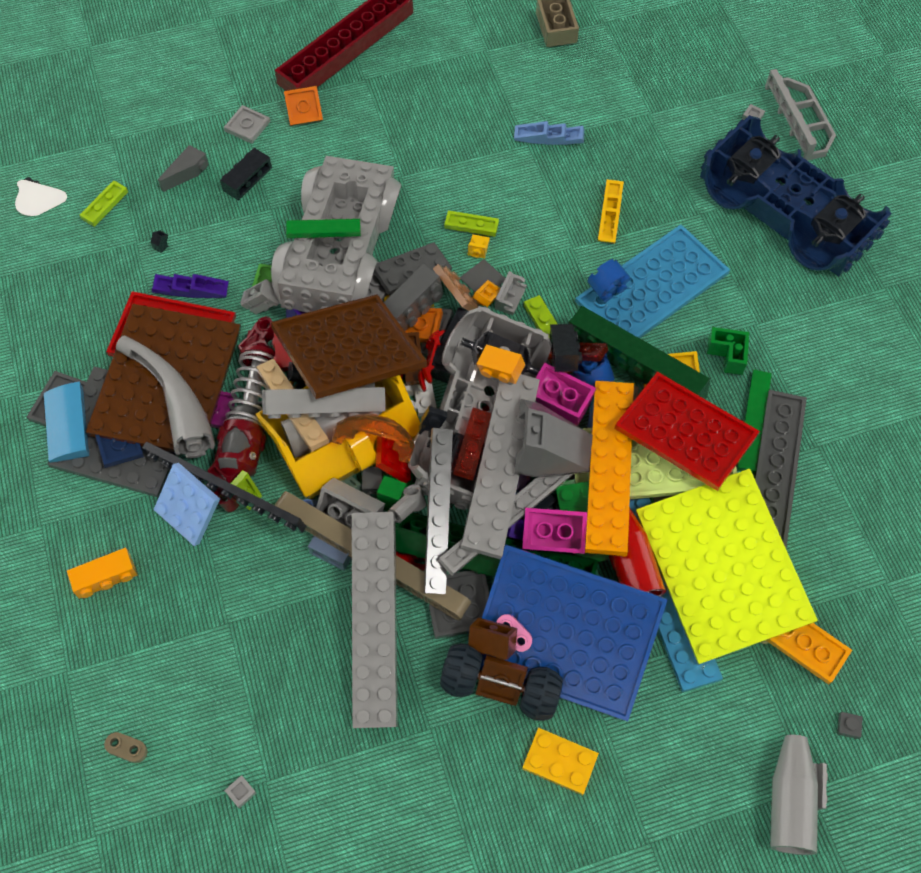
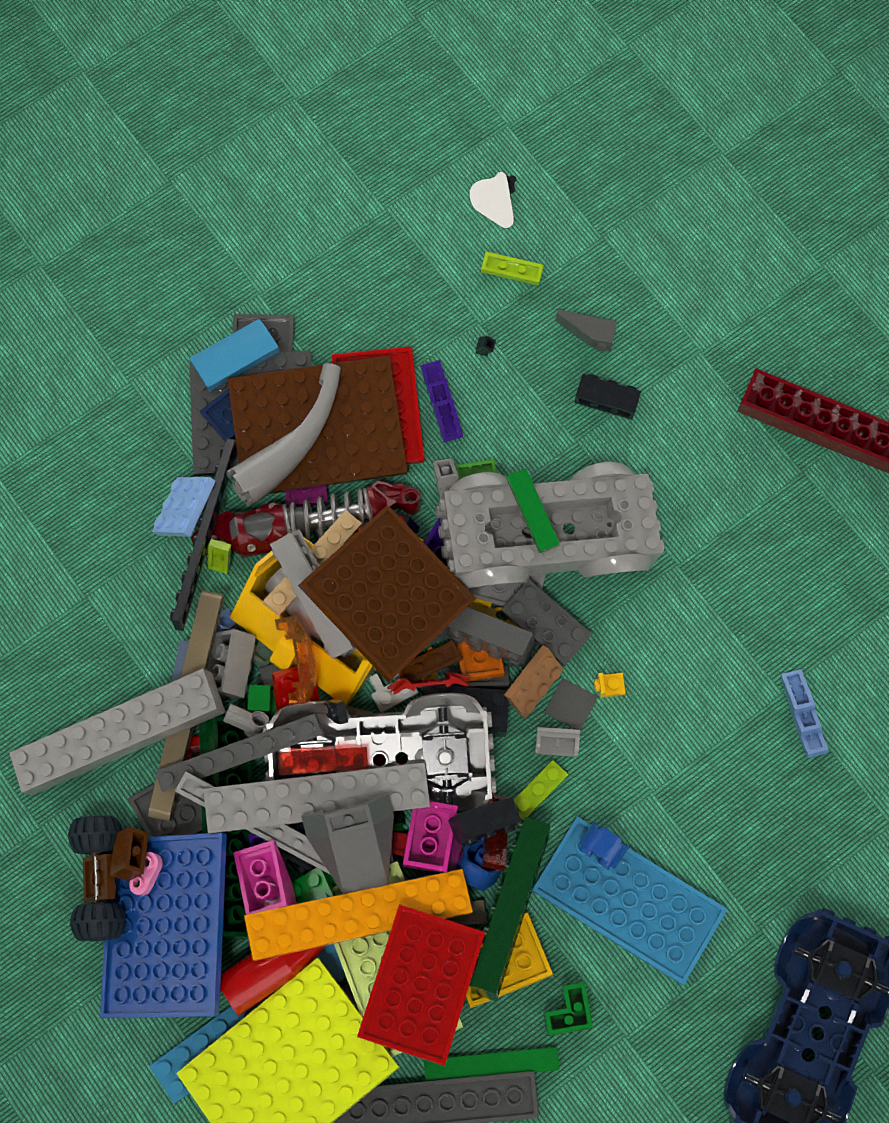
camera: 70 degrees right, 10 degrees up
light orange brick [67,548,138,599] -> none
light grey tile [224,105,271,144] -> none
orange plate [284,86,323,126] -> none
lime plate [444,210,499,237] -> none
light orange plate [472,280,501,308] -> none
light orange brick [476,344,525,384] -> none
yellow plate [522,727,599,796] -> none
yellow slope [598,179,624,244] -> none

